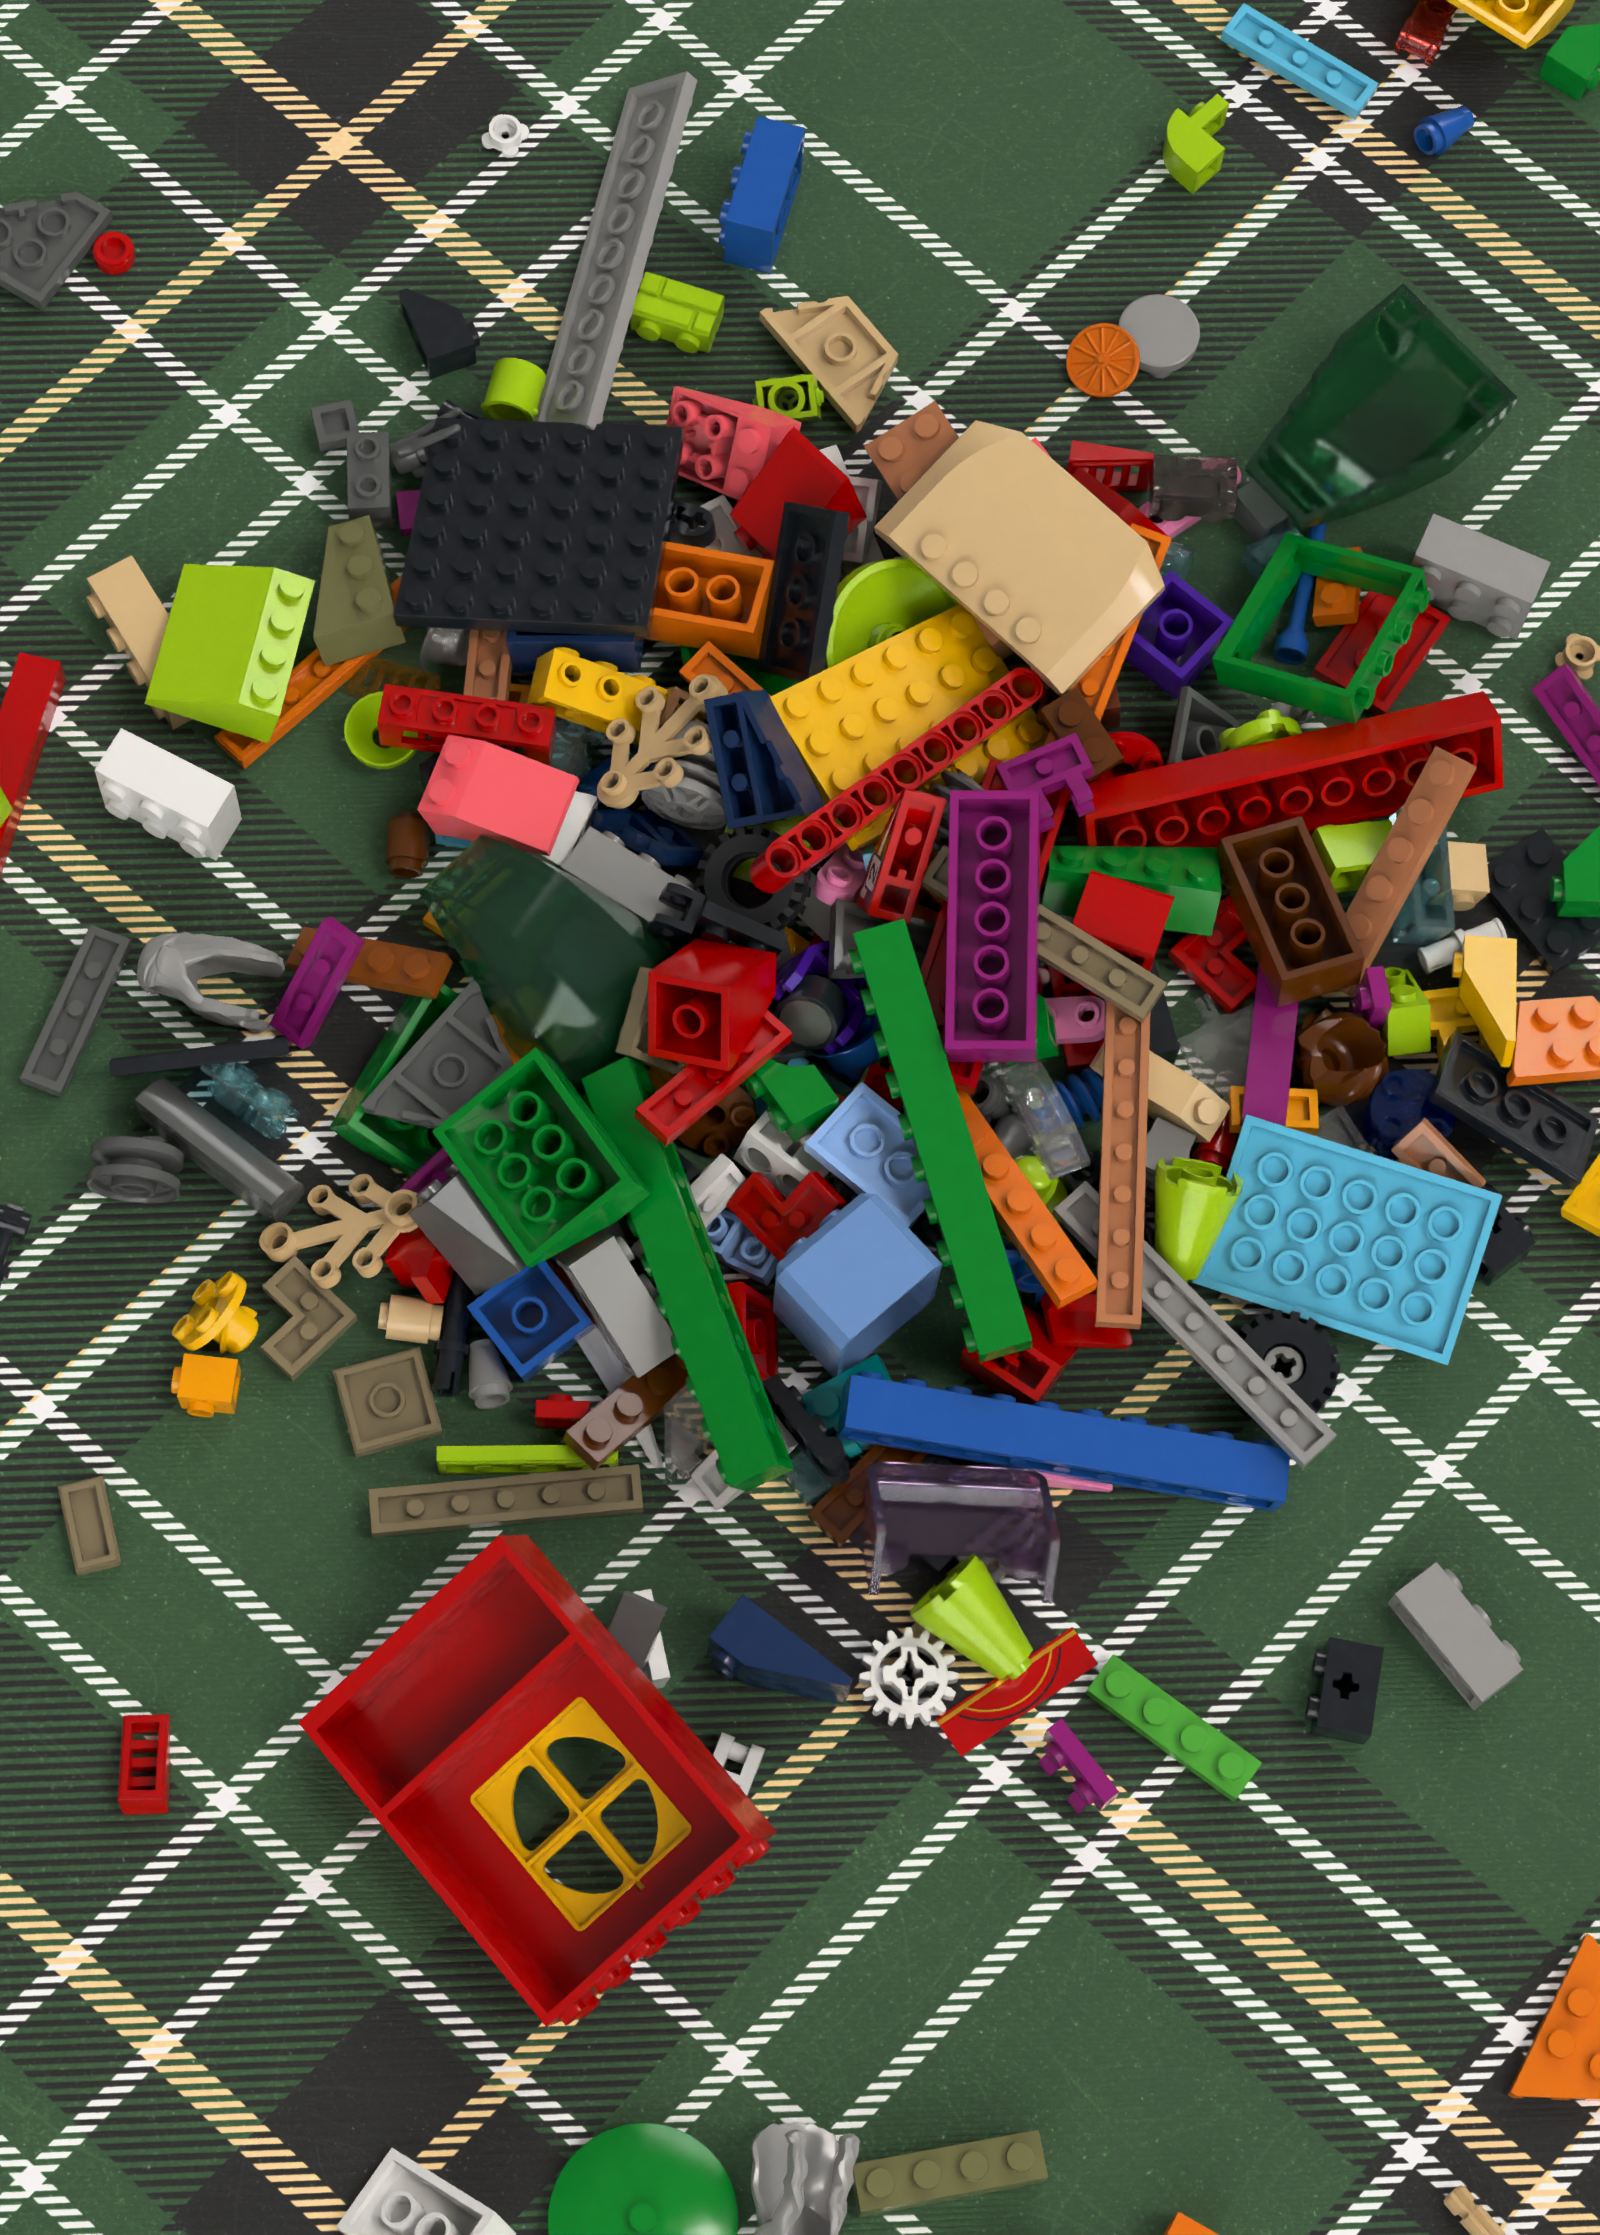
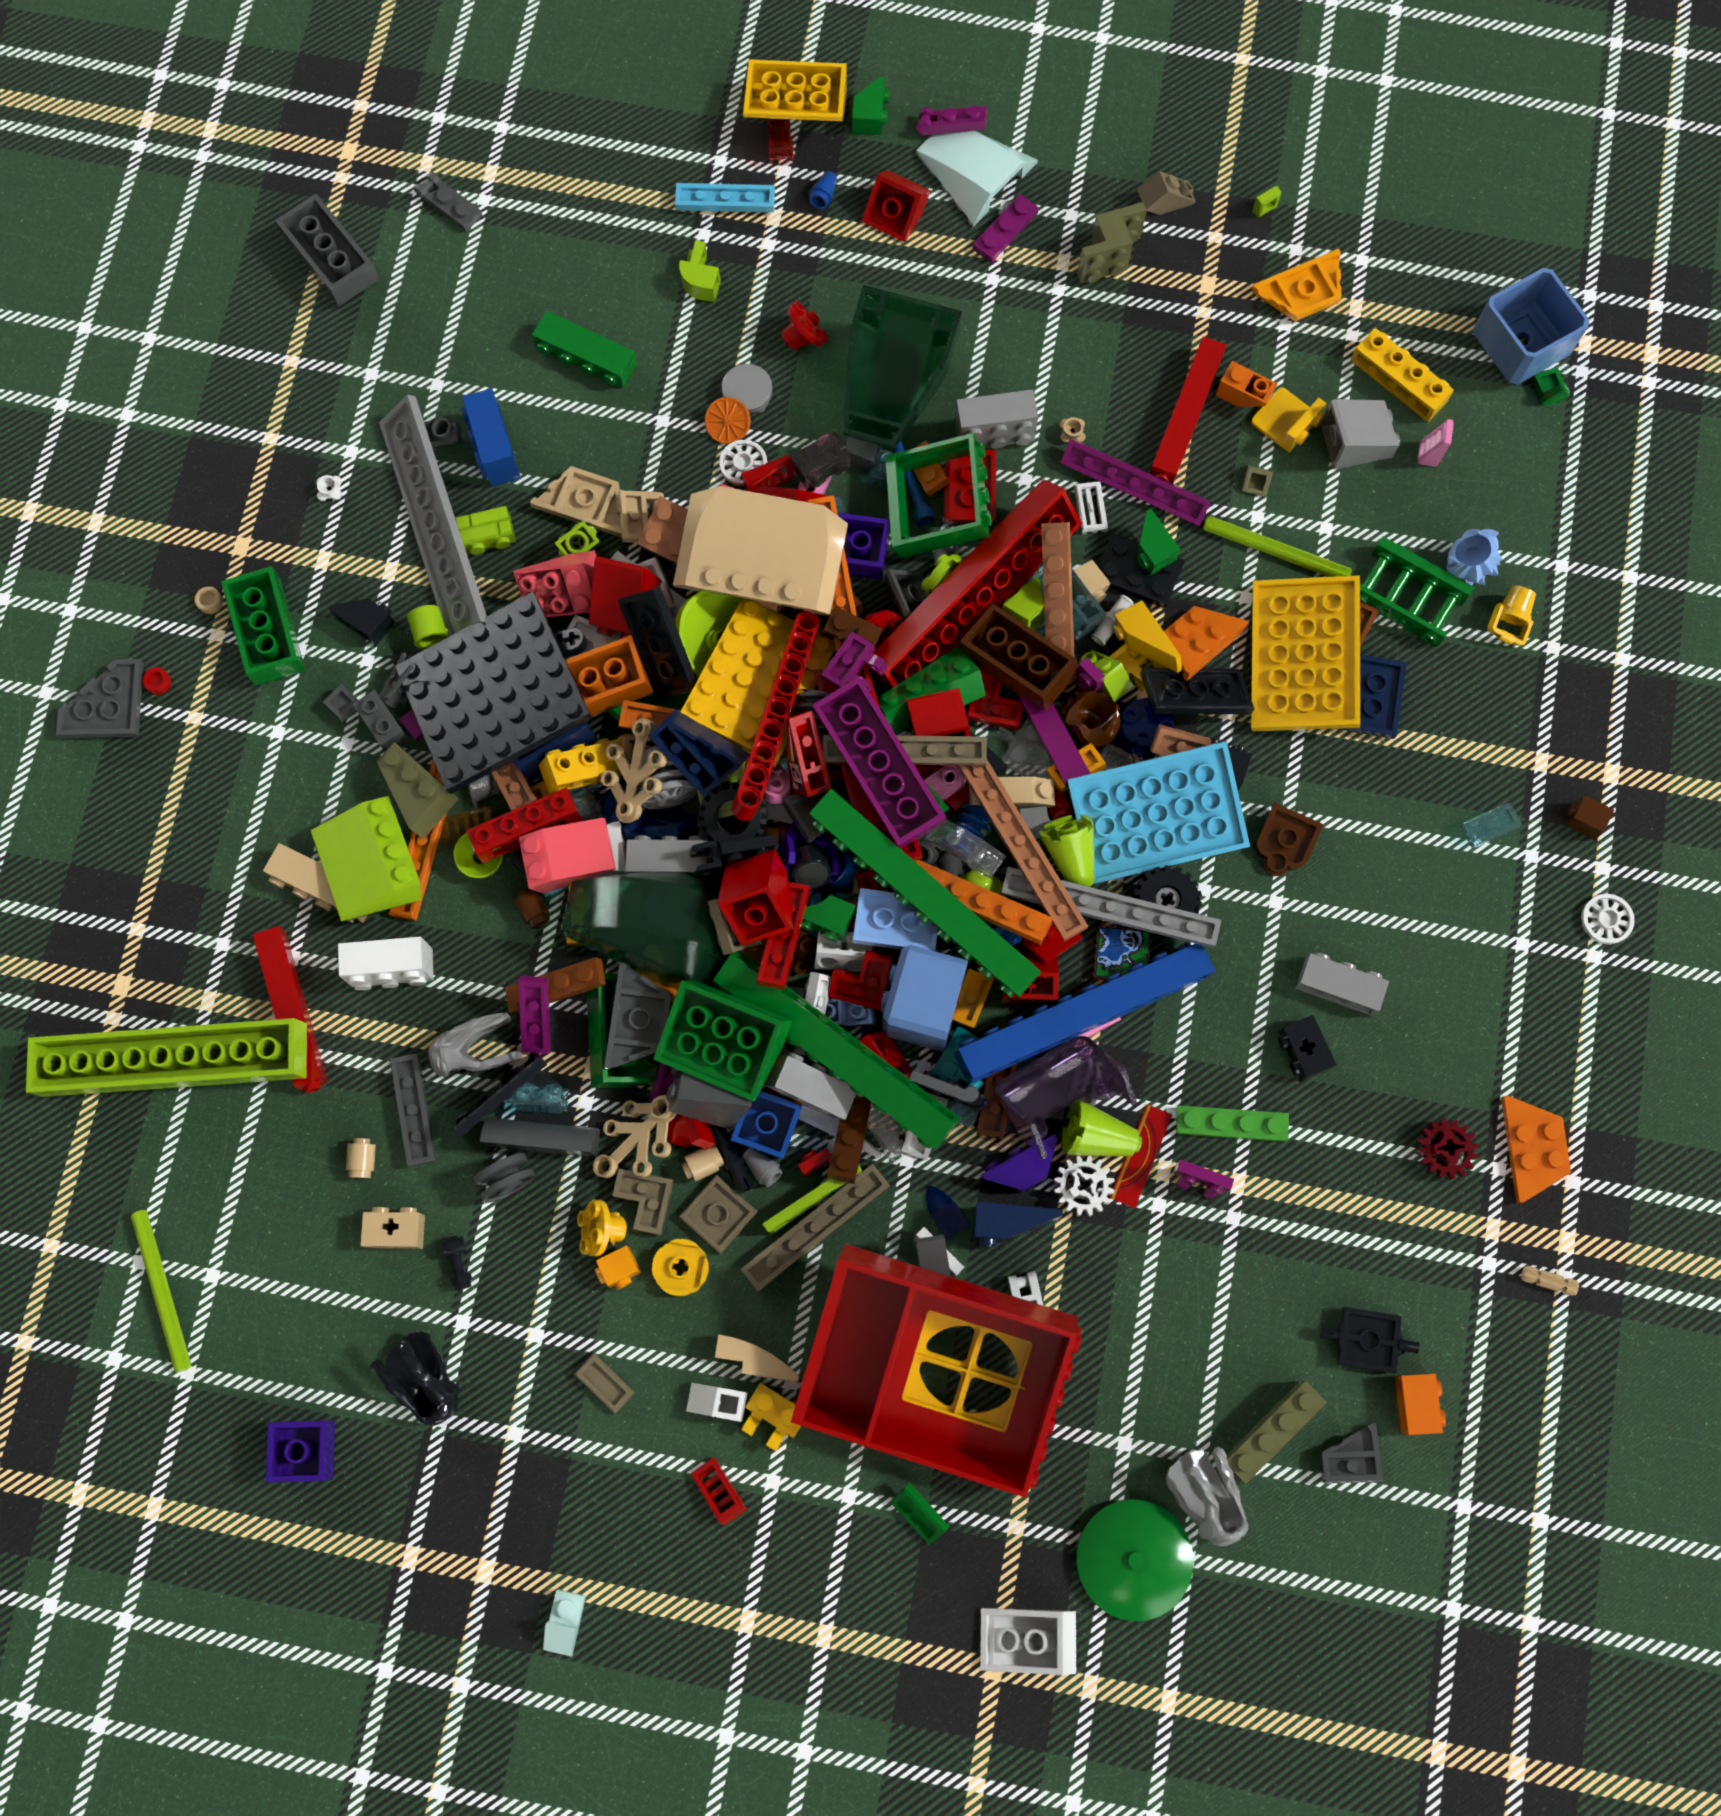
camera: 25 degrees left, 5 degrees up
none -> tan tile [195,587,223,614]
none -> green brick [221,566,306,686]
none -> dark grey plate [424,418,461,450]
none -> green brick [532,311,638,388]
none -> tan plate [618,490,664,543]
none -> yellow plate [652,1239,709,1296]
none -> white slope [686,1383,748,1422]
none -> tan slope [715,1335,800,1382]
none -> white wheel [719,440,767,486]
none -> yellow plate [741,1383,801,1452]
none -> red plate [781,300,830,350]
none -> red slope [861,170,931,242]
none -> green plate [890,1483,950,1546]
none -> clear blue plate [926,1185,969,1241]
none -> light orange plate [952,969,994,1030]
none -> dark purple slope [980,1134,1057,1193]
none -> white tile [1074,481,1108,535]
none -> tile [1092,925,1151,980]
none -> reddish brown plate [1256,803,1324,876]
none -> black plate [1320,1307,1420,1374]
none -> dark red gear [1415,1118,1479,1180]

